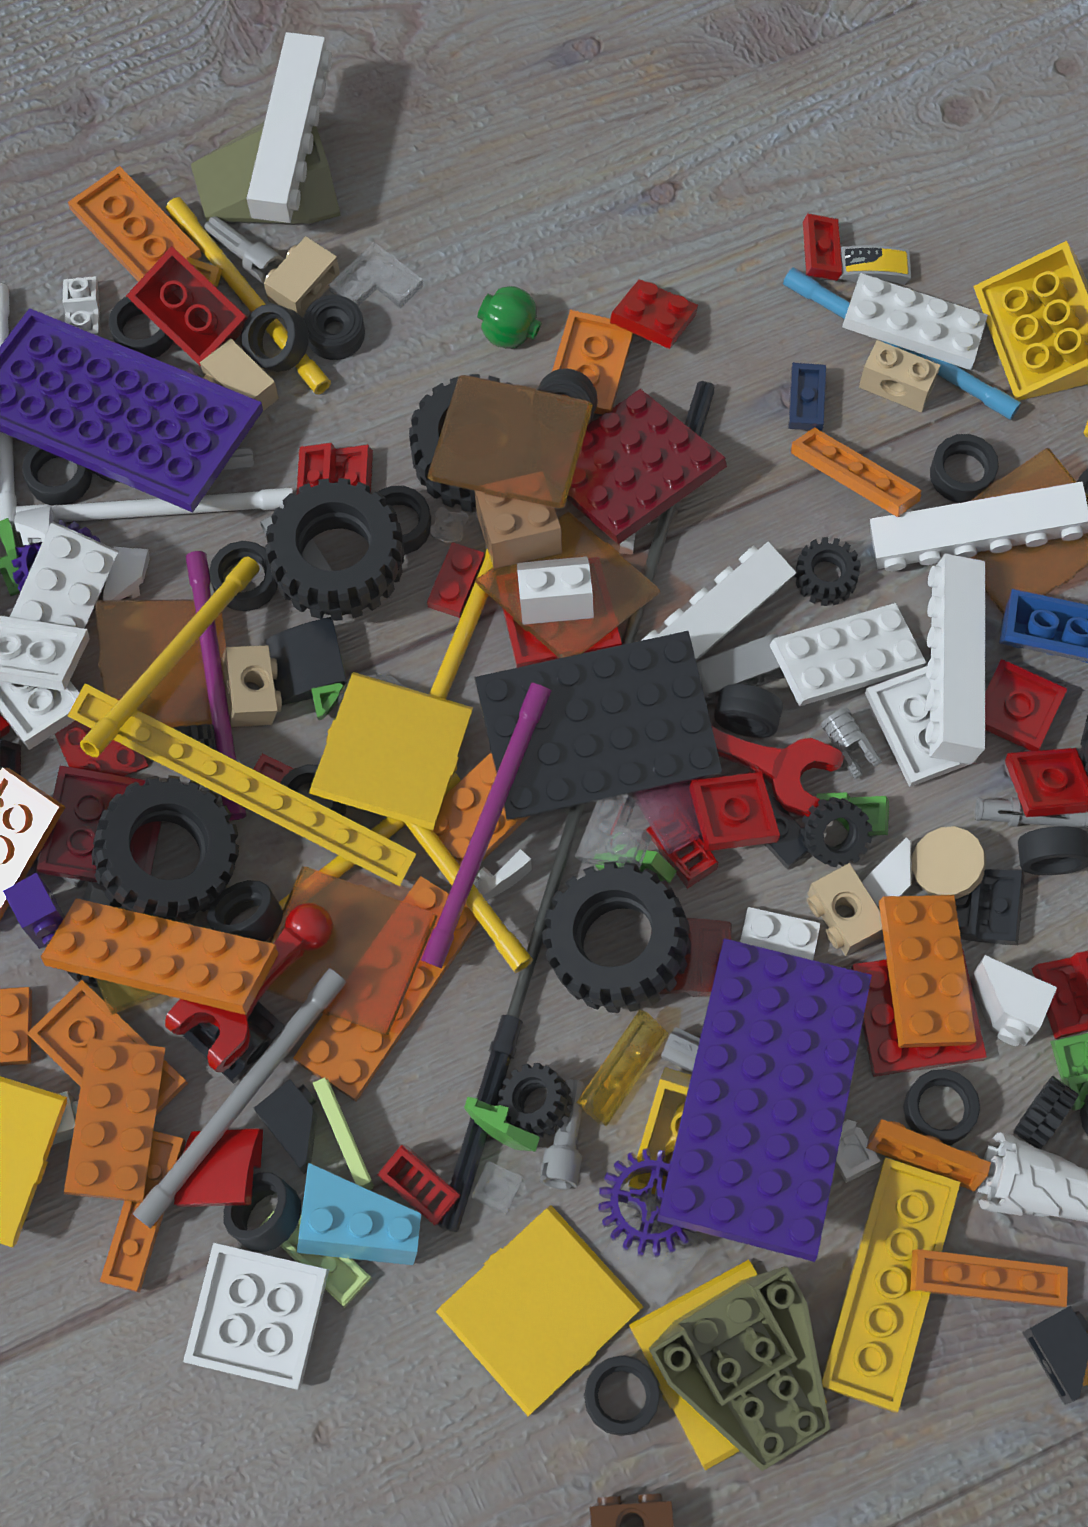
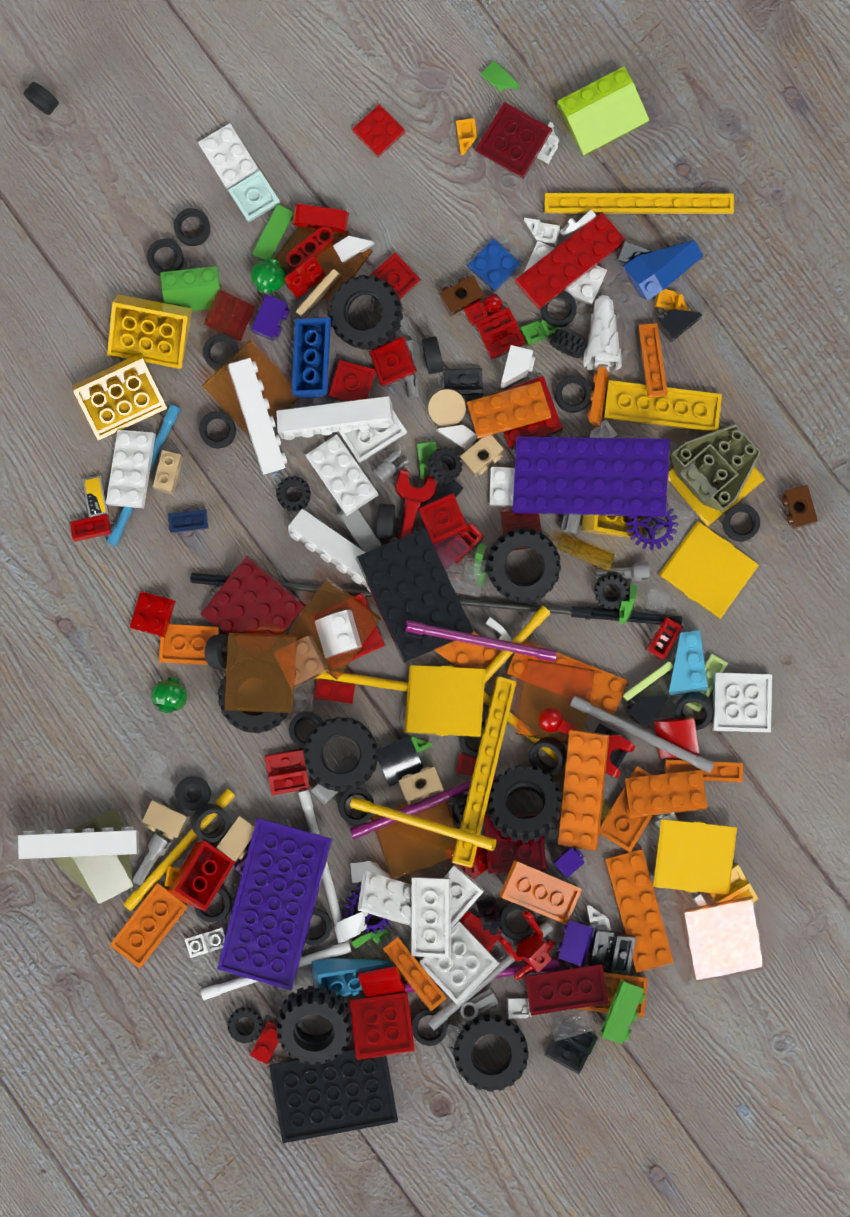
camera: 100 degrees left, 15 degrees up
orange plate [791,427,922,517] -> none

